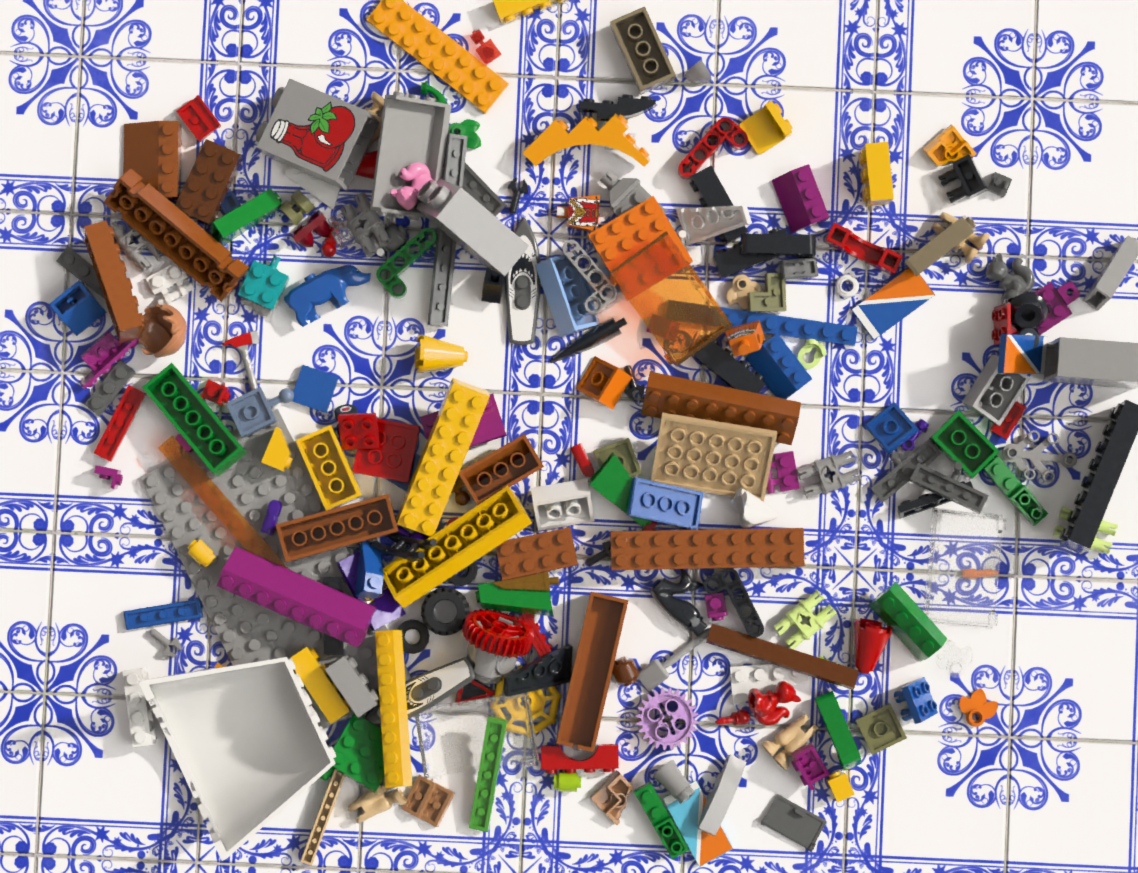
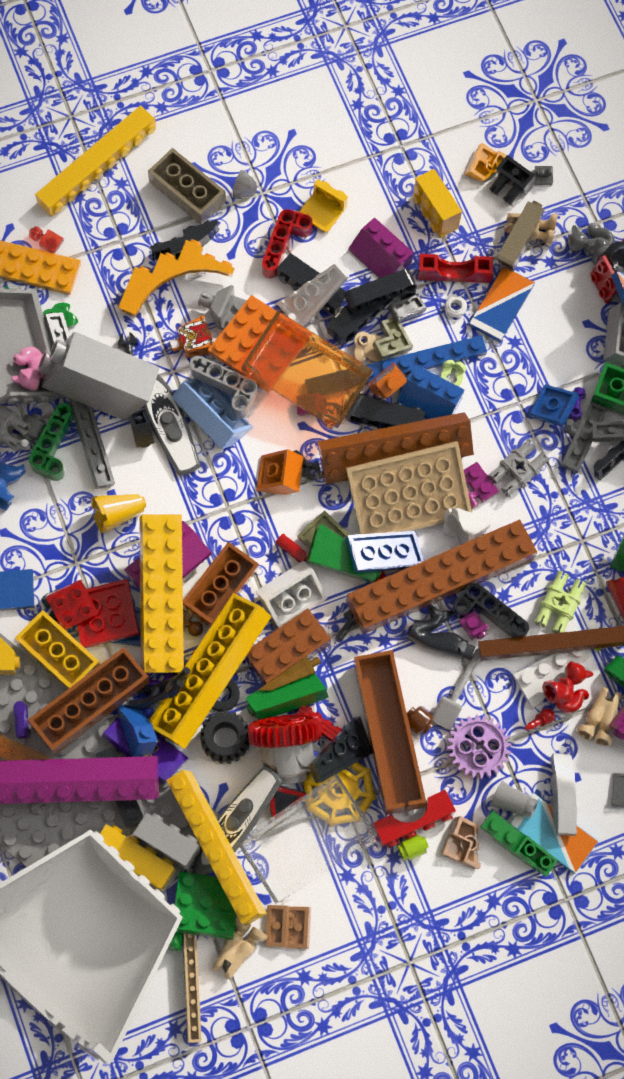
camera: 30 degrees left, 15 degrees down
black tyre [397,619,430,654] -> none
bright green plate [469,716,508,832] -> none
black piece [550,317,627,363] -> none

